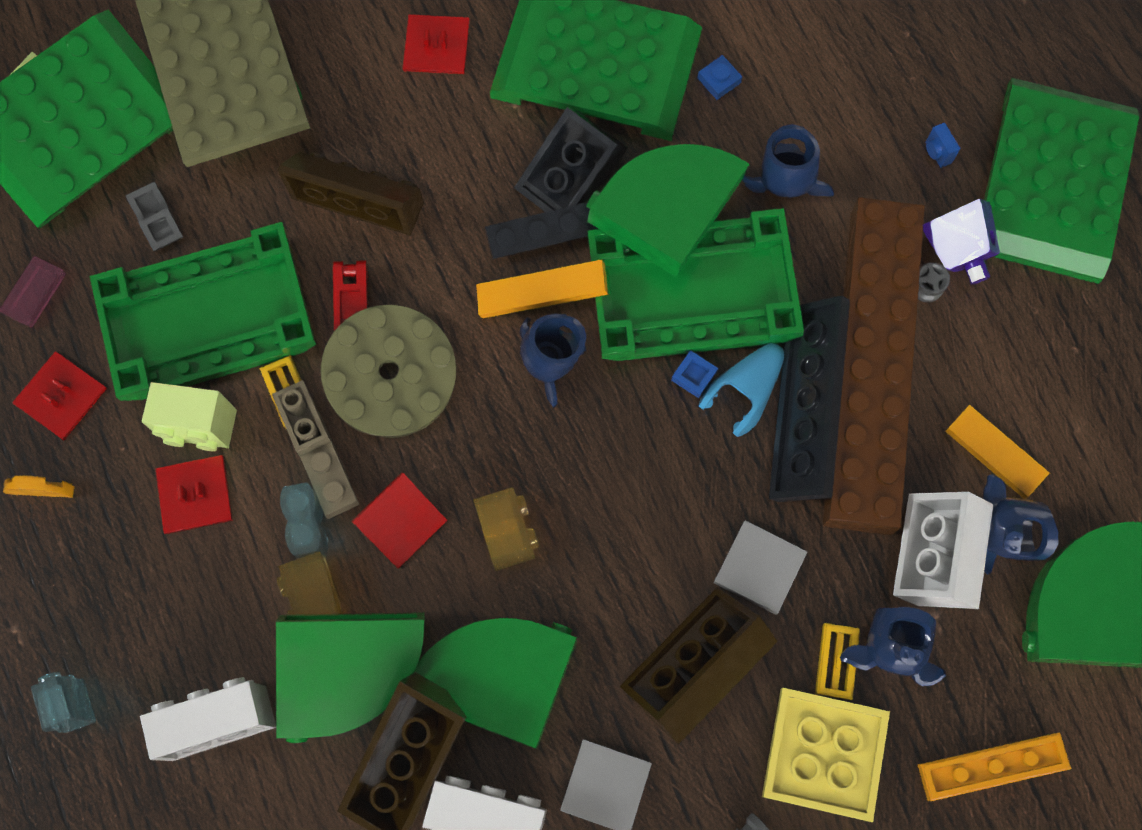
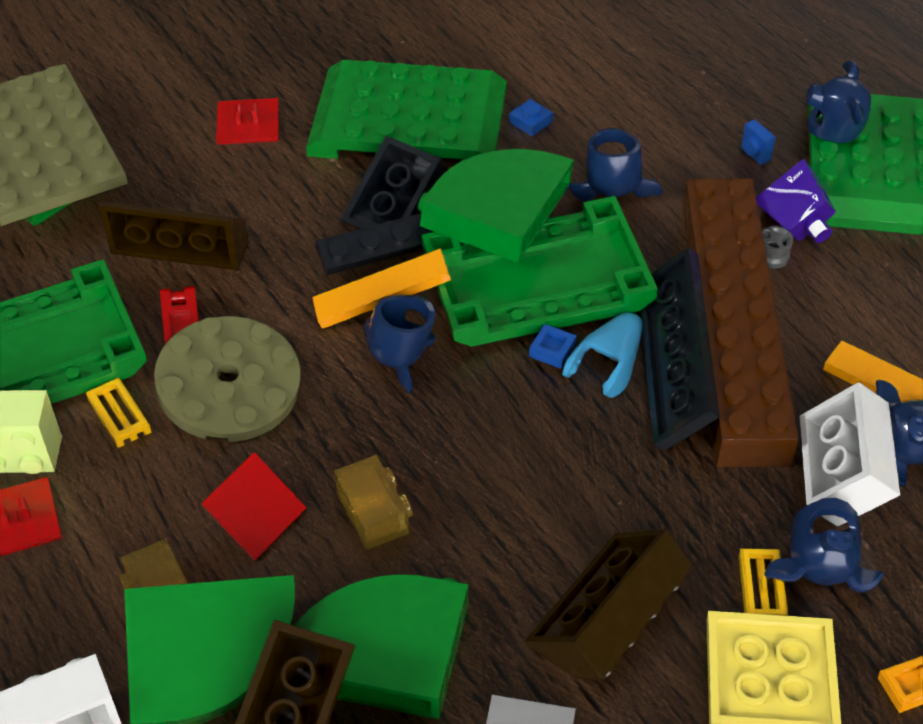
camera: 10 degrees left, 25 degrees down
dark tan slope [272,380,360,519] -> none
clear light blue brick [280,482,328,562] -> none
light grey tile [714,520,807,615] -> none
none -> dark blue piece [806,61,871,143]

